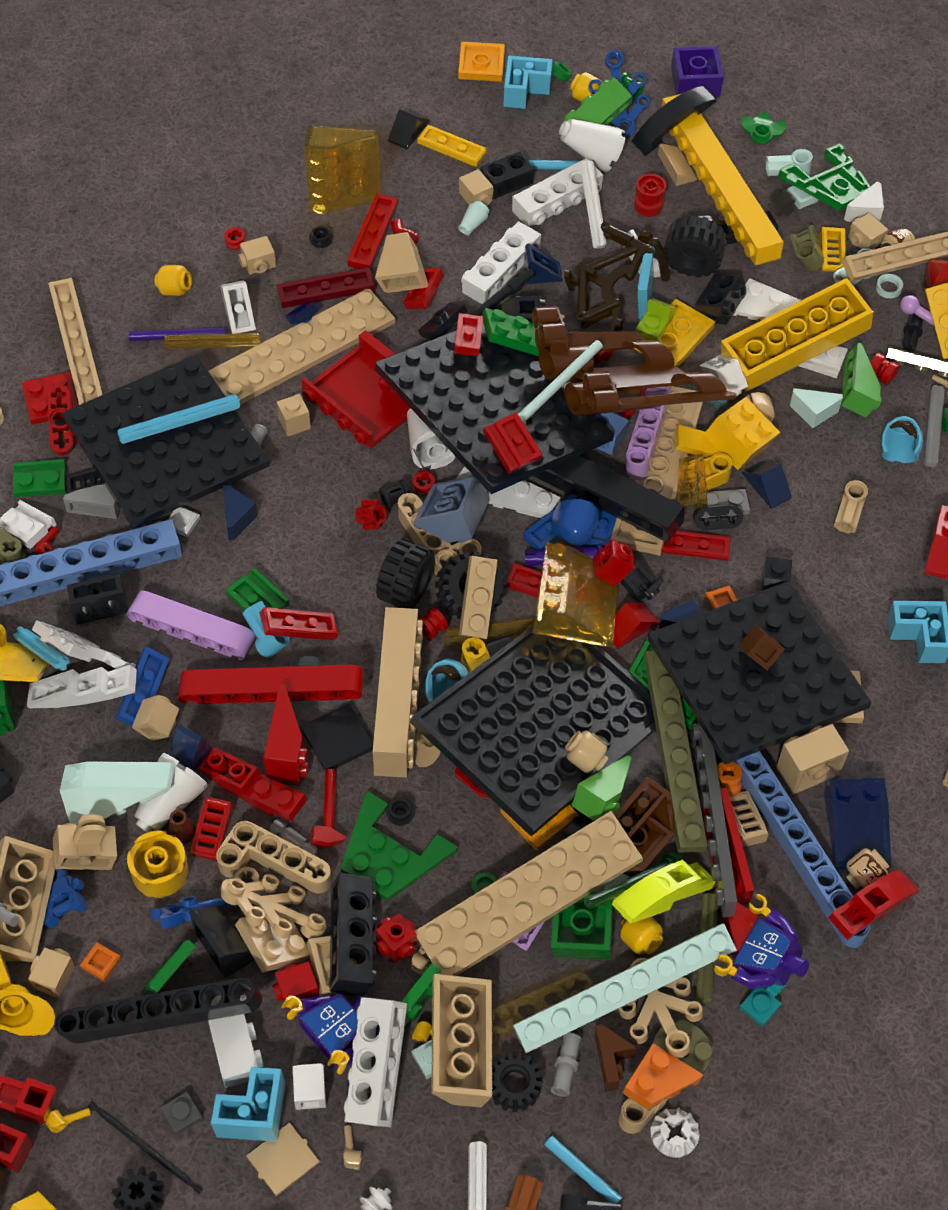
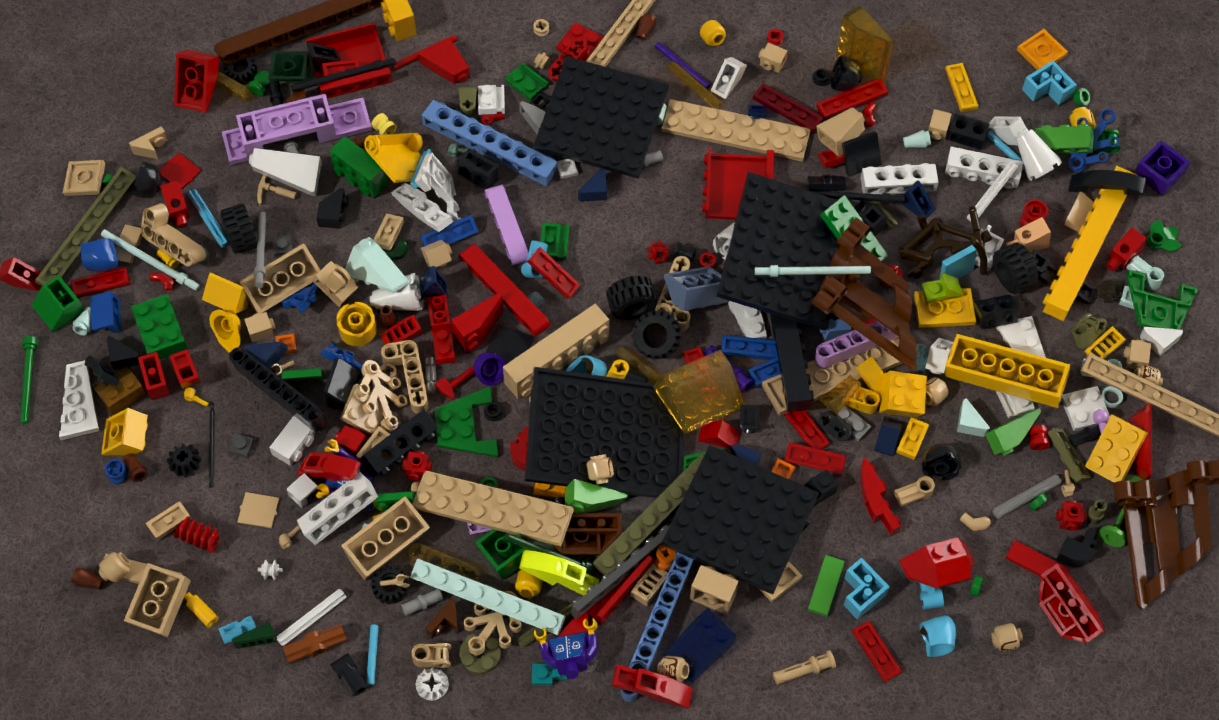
camera: 50 degrees right, 5 degrees up
medium azure axle [118,394,240,444] -> none
medium azure brick [211,1067,286,1142] -> none
tan brick [277,394,311,437] -> none
black slope [388,109,430,149] -> none
red wheel [418,607,448,641] -> none
plate [454,313,483,356] -> none
tan plate [459,556,498,640] -> none
red plate [483,412,543,474] -> none
blue piece [551,499,599,546] -> none
red brick [593,539,634,587] -> none
orange wing [623,1043,703,1110] -> none
reddish brown panel [739,624,785,670] -> none
medium azure piece [881,416,923,463] -> none
none -> dark blue slope [245,342,288,368]
none -> tan hand [269,360,295,375]
none -> red slope [296,452,361,481]
none -> tan plate [374,213,405,251]
none -> tan hand [380,574,410,588]
none -> dark green arm [385,239,409,260]
none -> sand green hand [447,144,473,157]
none -> dark purple piece [473,353,506,386]
none -> red brick [510,426,528,471]
none -> tan plate [534,52,549,69]
none -> copper cone [635,13,657,41]
none -> red tile [784,442,846,475]
none -> bright green tile [808,555,845,617]
none -> black cylinder [830,55,863,92]
none -> black tile [842,131,882,177]
none -> red slope [860,458,901,536]
none -> yellow plate [896,417,929,460]
none -> black cylinder [922,443,962,480]
none -> tan arm [960,513,991,531]
none -> white slope [988,116,1026,146]
none -> light nougat torso [1006,217,1051,254]
none -> white plate [1061,386,1110,431]
none -> red torso [1106,227,1147,272]

